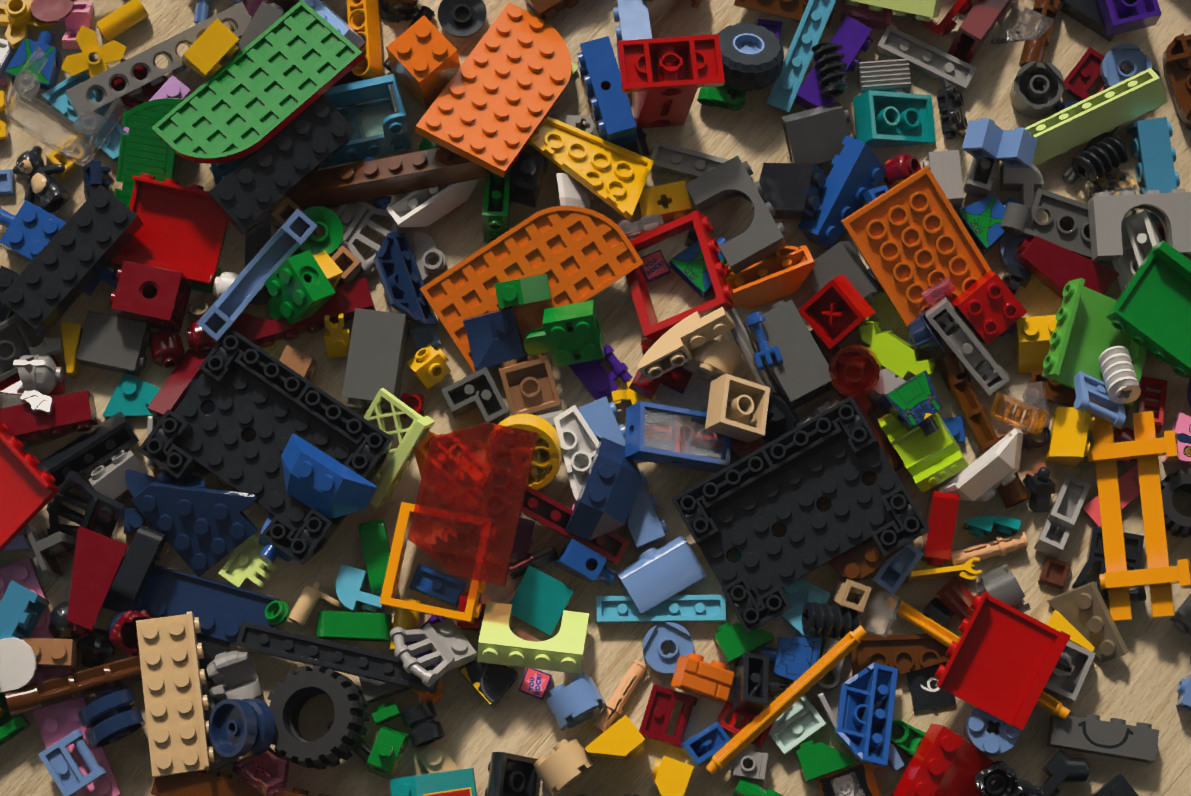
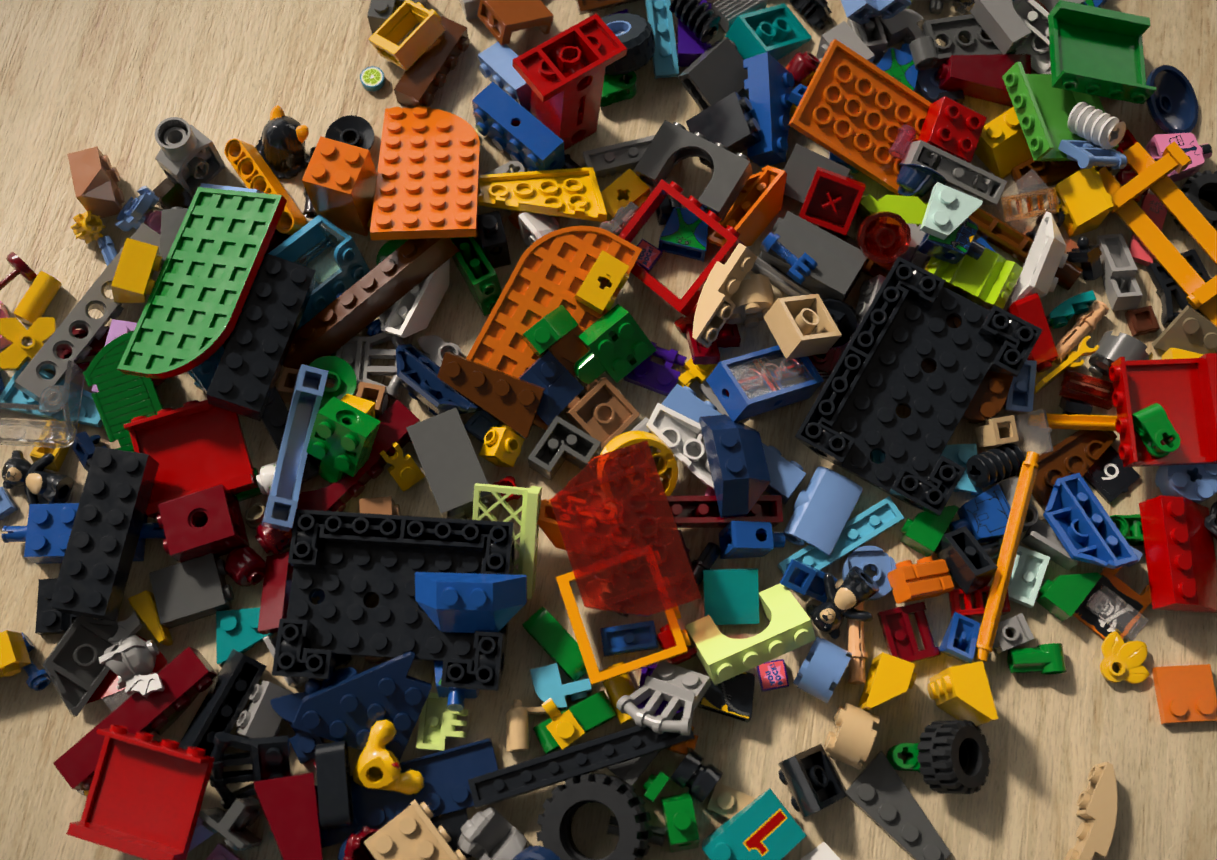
camera: 35 degrees left, 5 degrees down
green plate [265,600,290,626] -> none
none -> yellow head [353,720,424,795]
none -> reddish brown wing [437,352,546,439]
none -> yellow plate [541,698,585,749]
none -> yellow brick [574,250,630,314]
none -> blue slope [780,559,837,603]
none -> black piece [806,566,879,639]
none -> light aqua wing [920,182,983,240]
none -> green piece [1132,403,1181,458]

